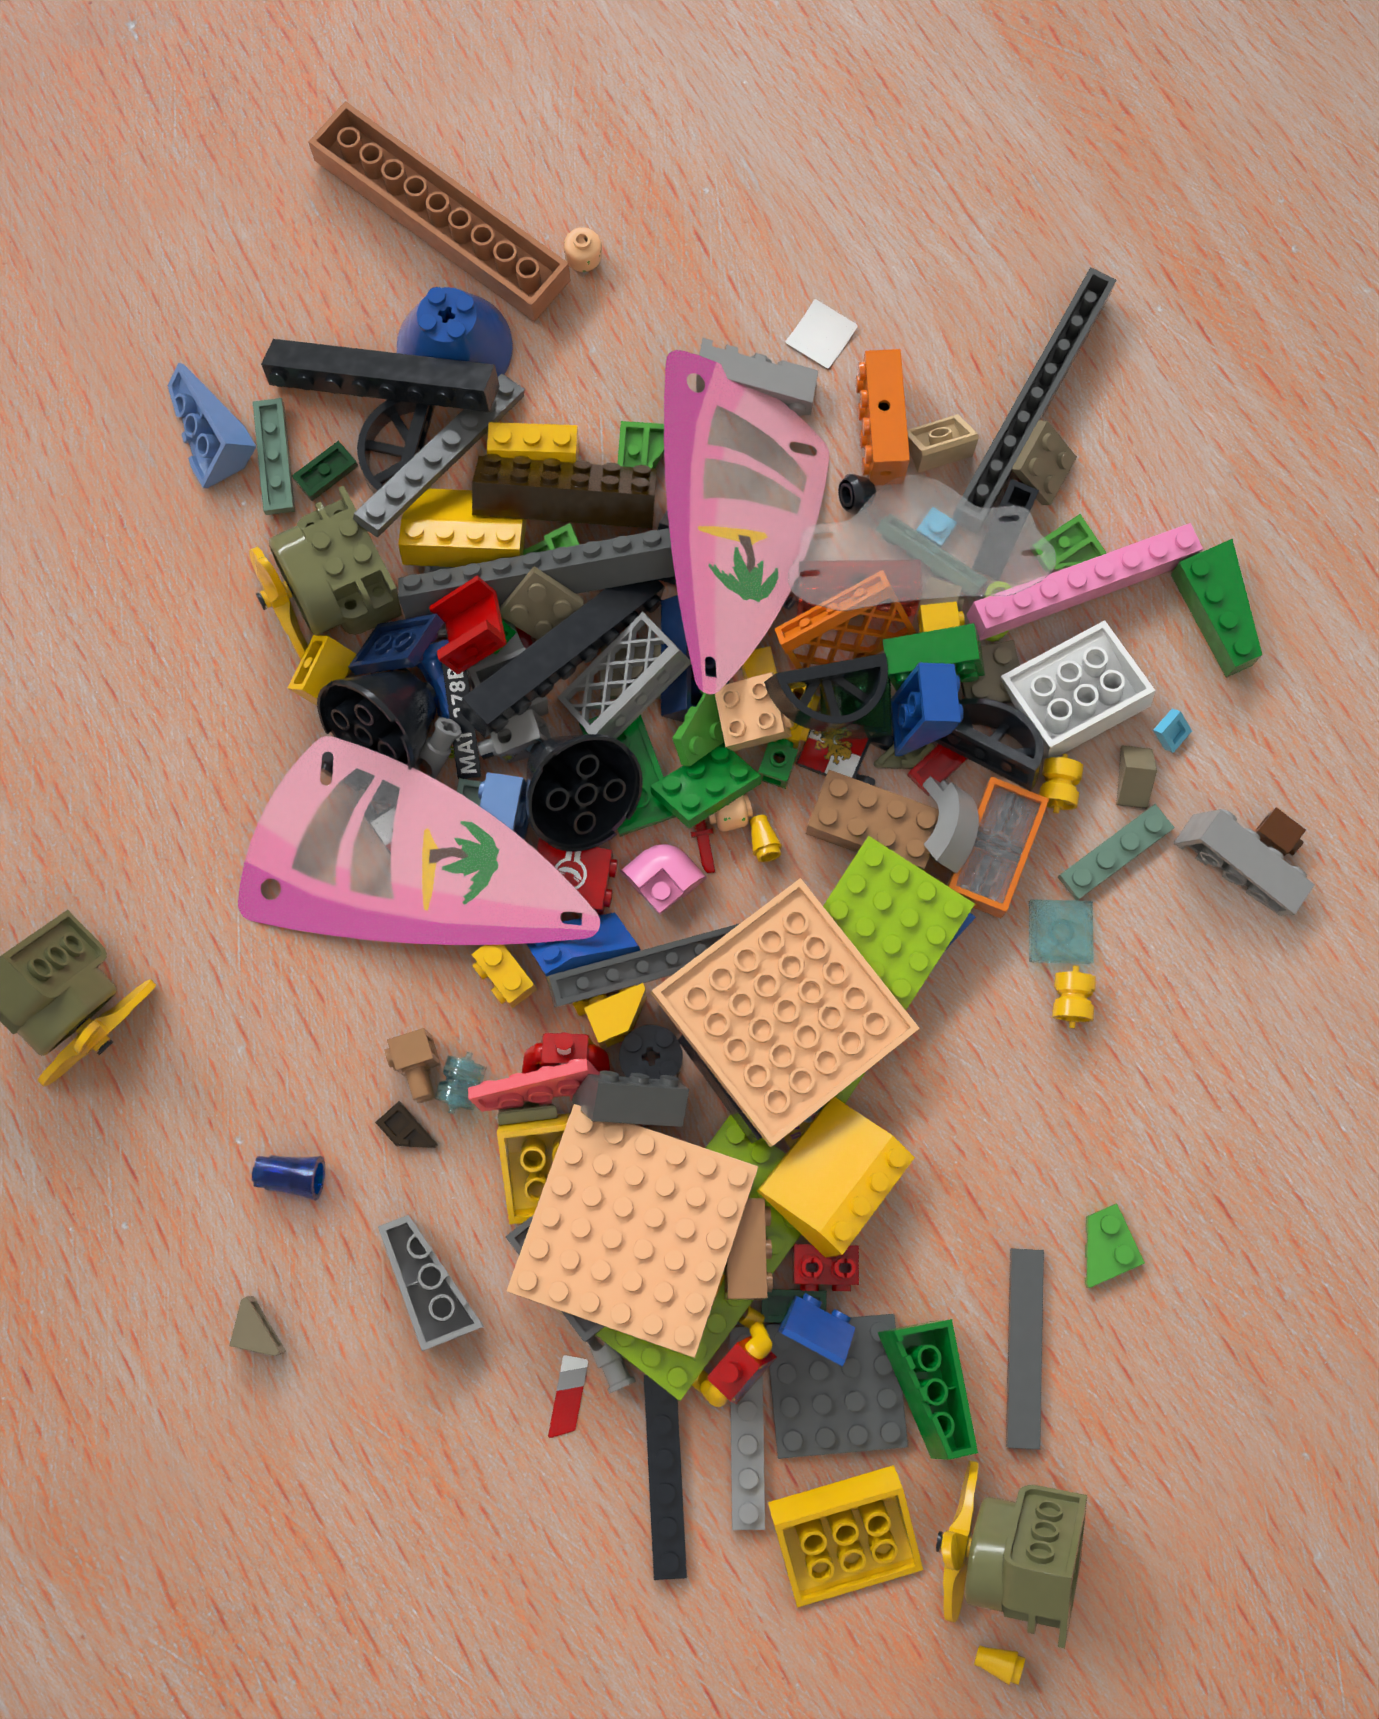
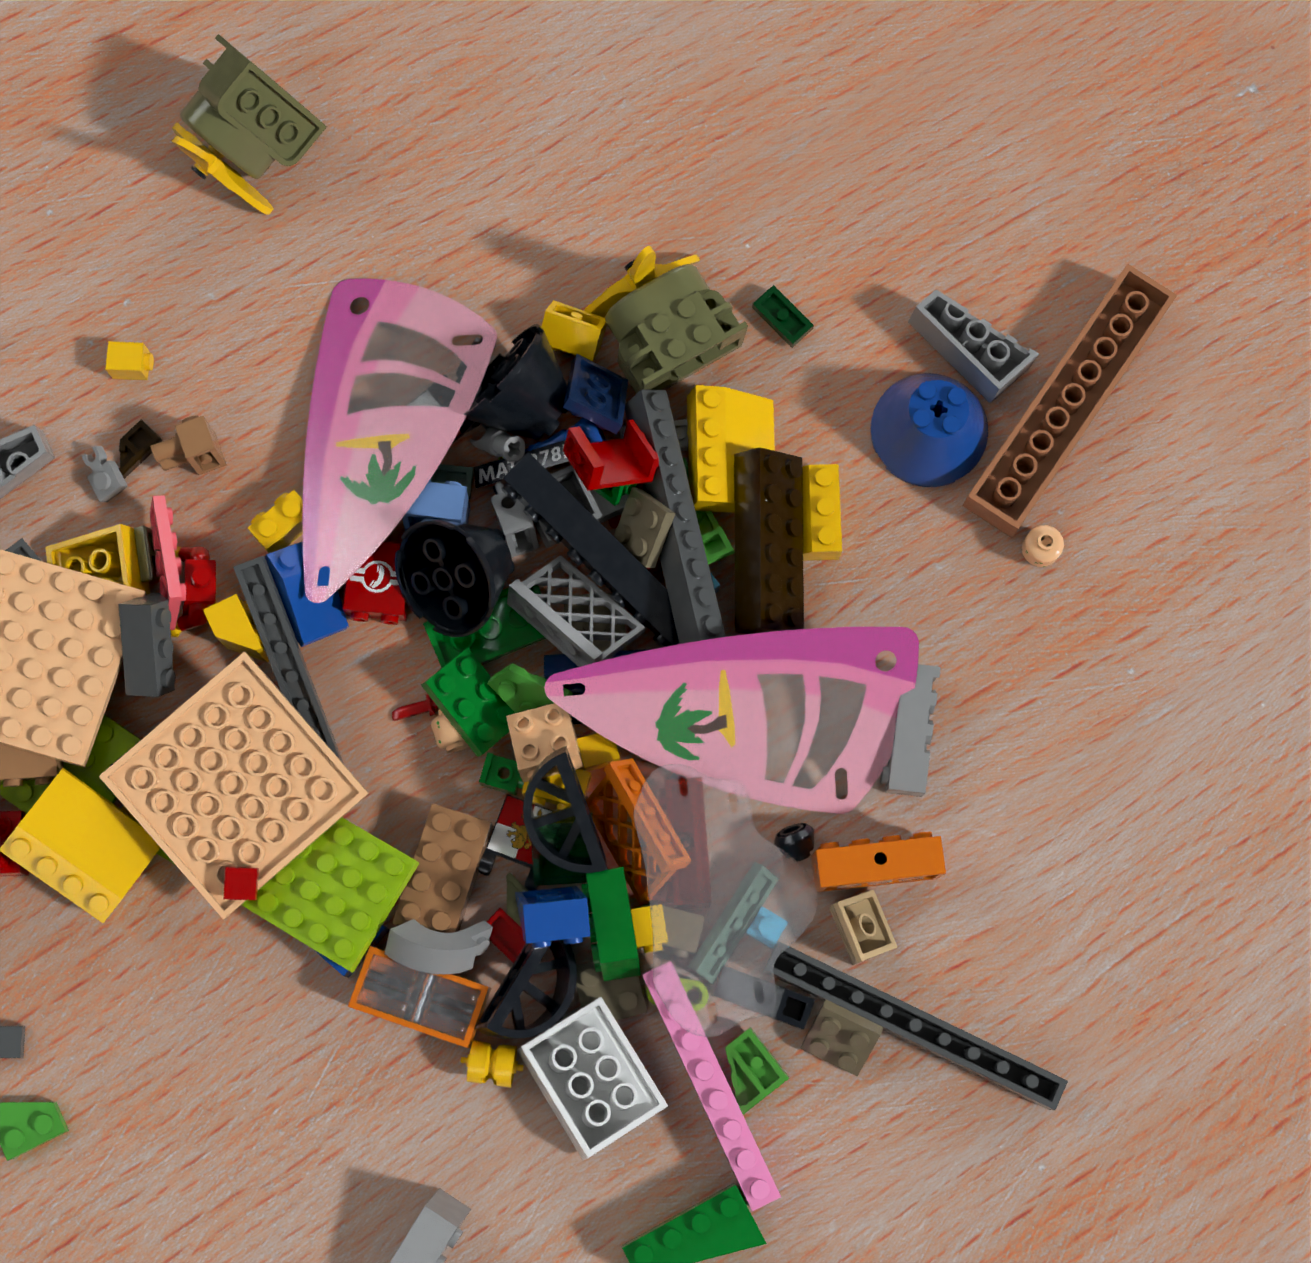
camera: 85 degrees right, 0 degrees up
medium blue wedge [167,363,256,488] -> none
clear blue plant [252,1155,325,1201] -> none
sand green plate [253,398,295,515] -> none
black brick [261,339,500,412] -> none
dark grey plate [353,374,525,538] -> none
black window [357,400,435,494] -> none
clear light blue wheel [434,1052,487,1114] -> none
bright green wing [617,421,664,469] -> none
black brick [619,1025,683,1079] -> none
bright pink brick [620,844,707,915] -> none
yellow cone [749,815,782,862] -> none
white sticker [785,299,858,369] -> none
clear light blue plate [1029,899,1094,964] -> none
yellow wheel [1052,966,1096,1029] -> none
sand green plate [1058,804,1175,901] -> none
dark tan slope [1116,745,1157,809] -> none
medium azure plate [1153,708,1192,753] -> none
none -> light grey plate [81,446,128,502]
none -> yellow brick [105,341,154,380]
none -> red tile [223,867,259,900]
none -> light grey wedge [908,290,1039,403]

